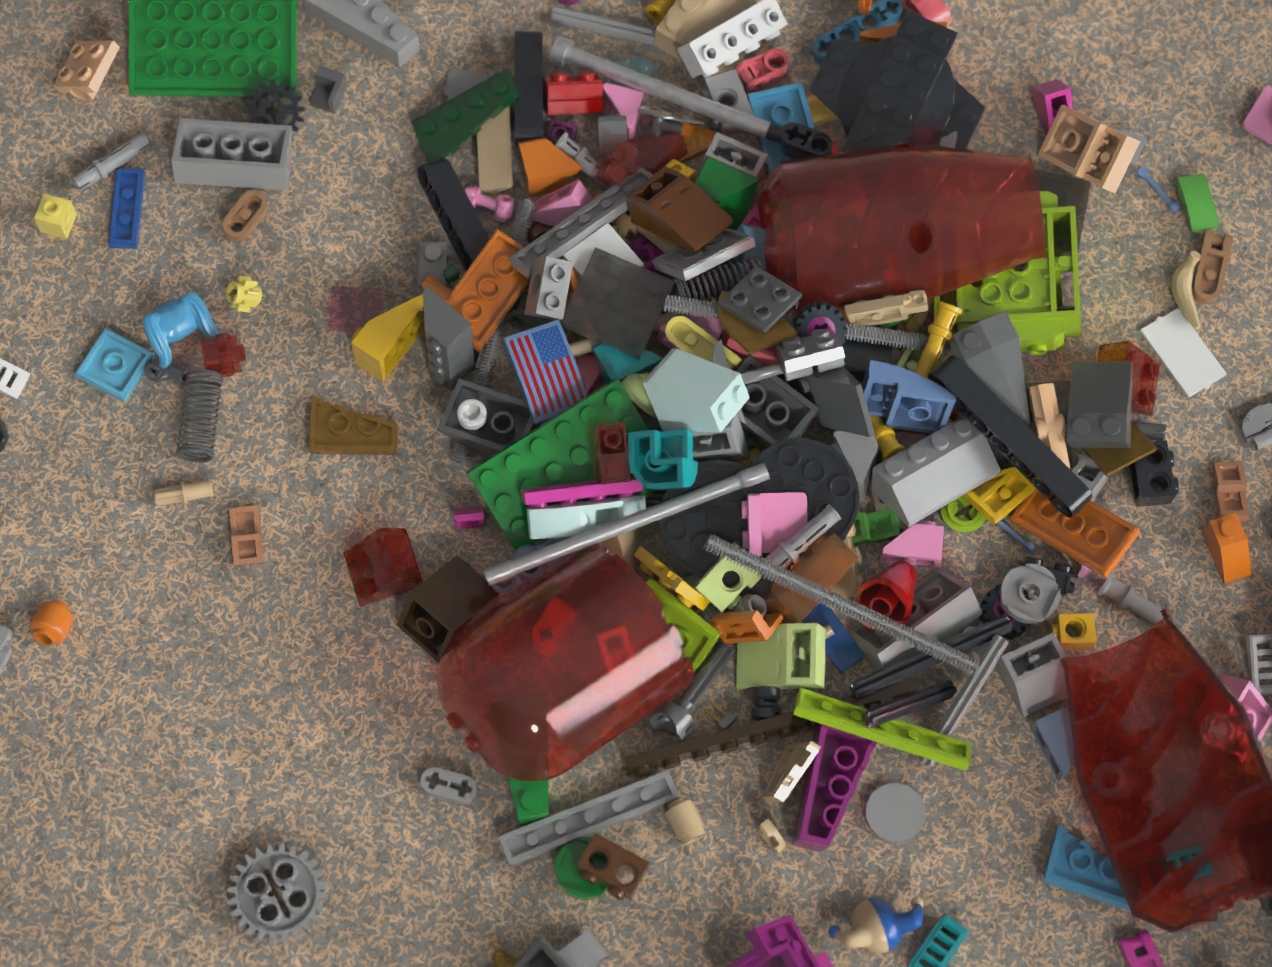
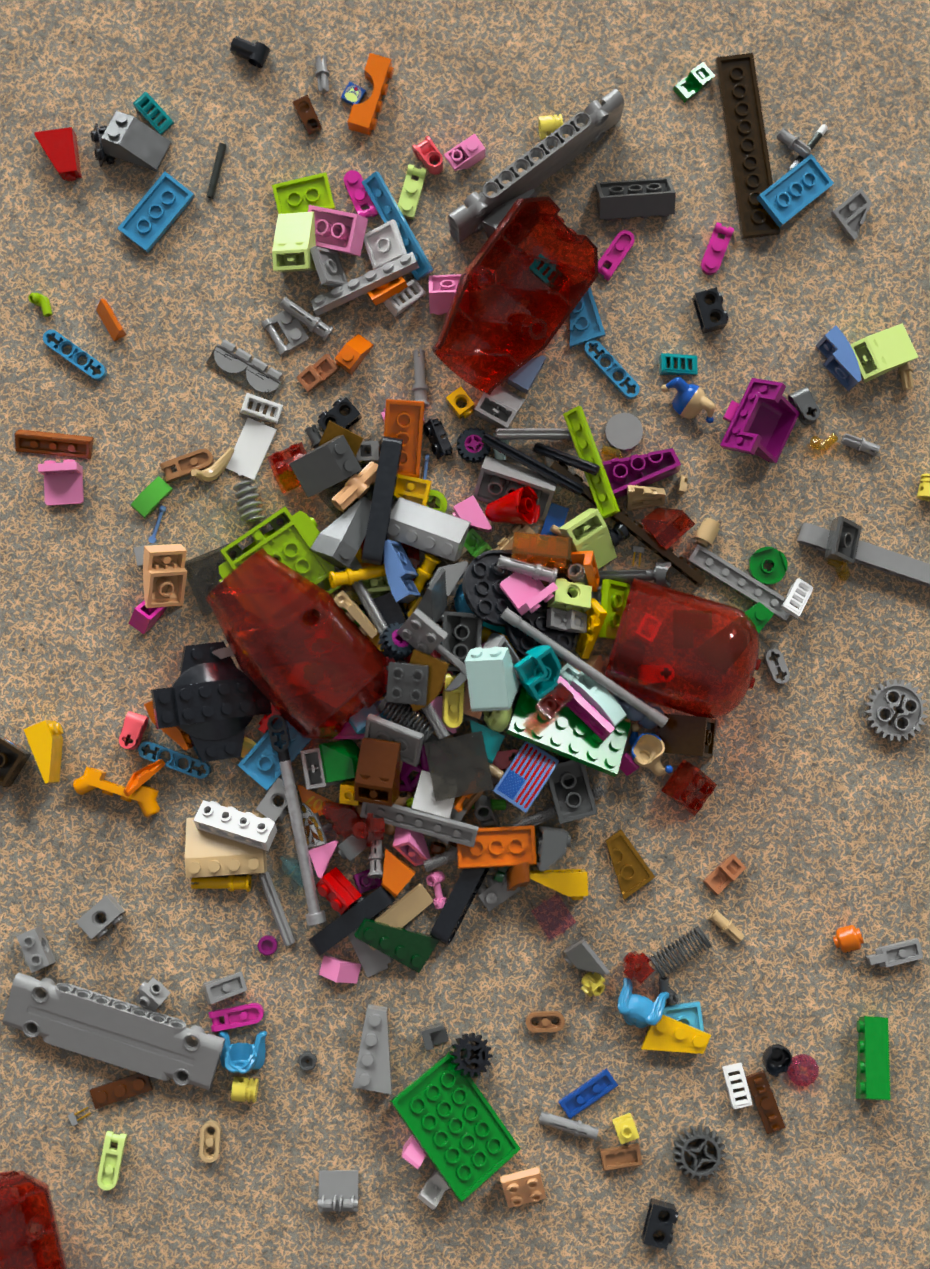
camera: 125 degrees left, 15 degrees up
light grey slope [171,118,292,190] -> none
white tile [457,399,487,430] -> none
light grey brick [524,256,573,320] -> none
reddish brown brick [577,833,649,900] -> none
light grey axle [703,534,982,676] -> none
coral piece [734,48,789,95] -> none
light grey plate [999,564,1061,625] -> none
none -> light grey piece [233,480,265,523]
none -> white slope [240,393,283,424]
none -> bright pink slope [319,955,361,984]
none -> light grey slope [546,607,587,633]
none -> light grey slope [563,936,610,975]
none -> dark azure beam [584,339,640,399]
none -> medium nougat plate [600,1143,642,1171]
none -> clear yellow arm [601,445,624,459]
none -> tan piece [629,724,673,776]
none -> clear red slope [641,508,695,550]
none -> yellow wing [641,1014,711,1054]
none -> white slope [781,578,813,619]

